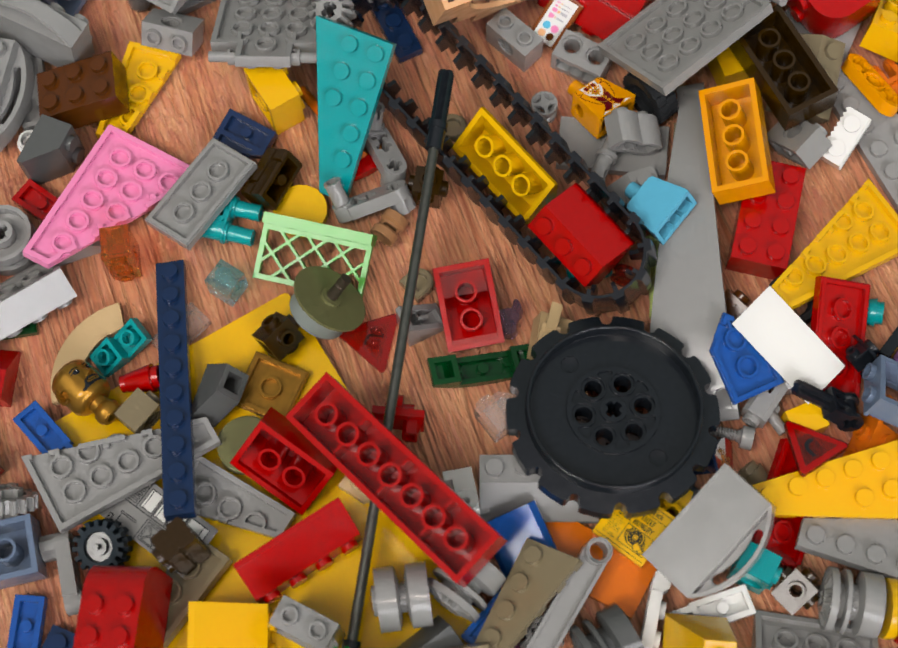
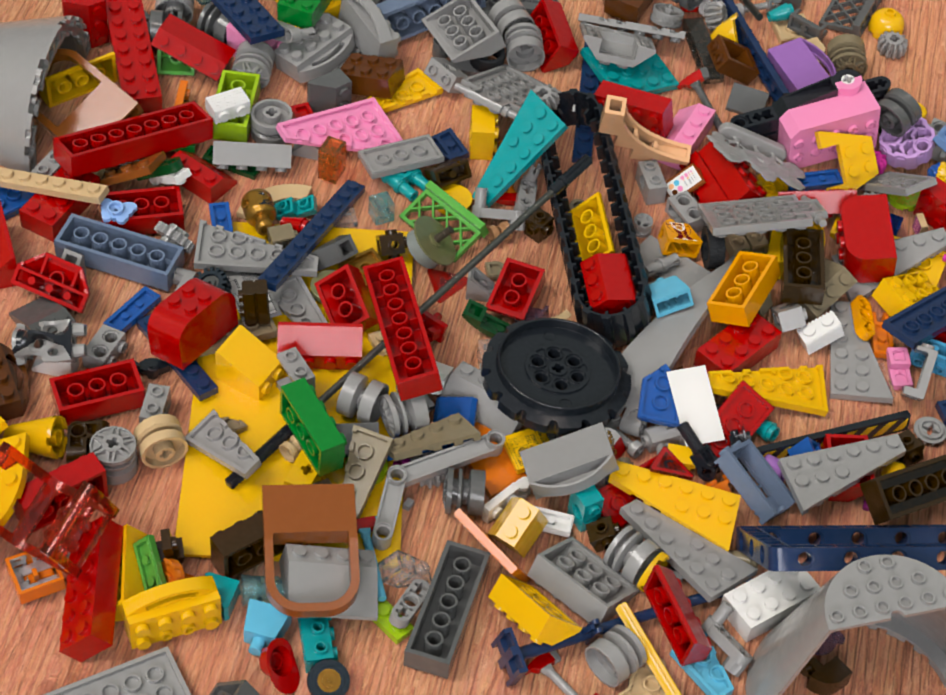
camera: 25 degrees right, 20 degrees down
light grey brick [604,107,663,156] -> none

